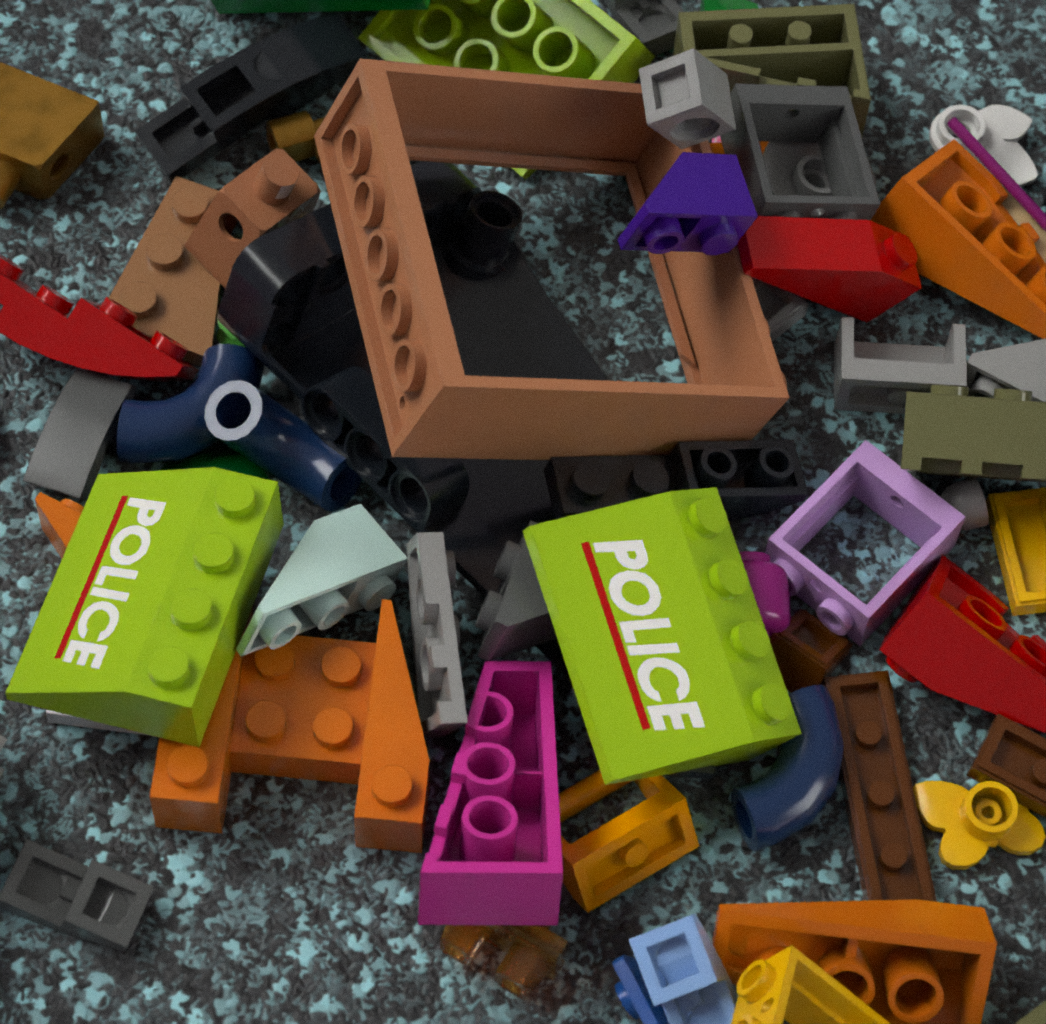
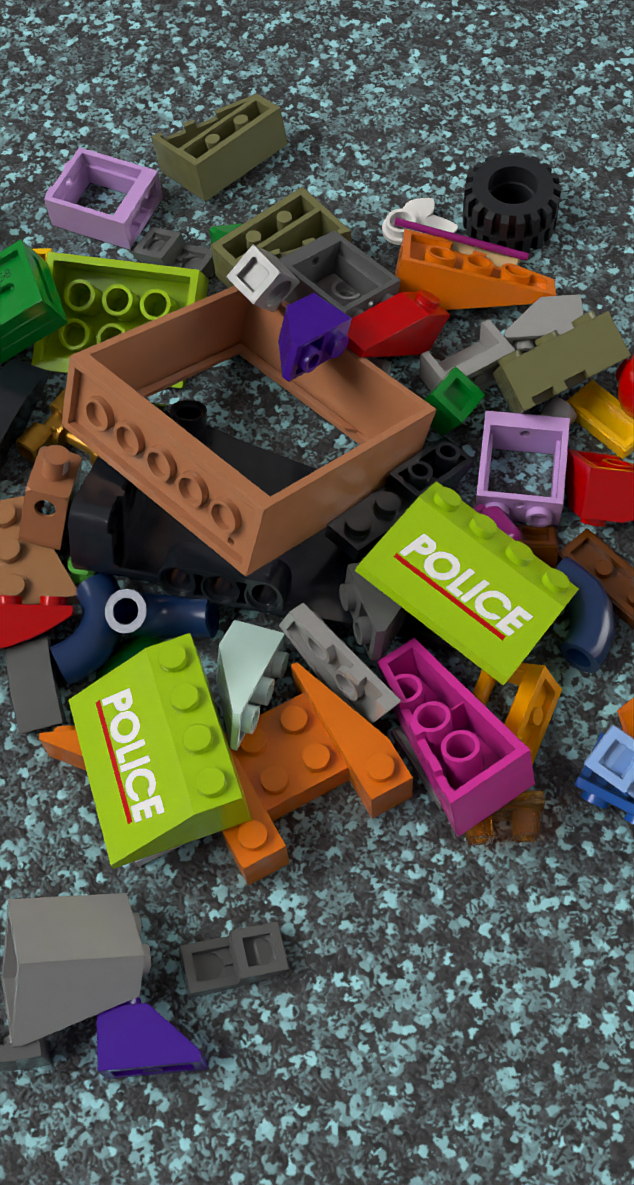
camera: 25 degrees left, 0 degrees up
none -> green panel [423,366,486,437]

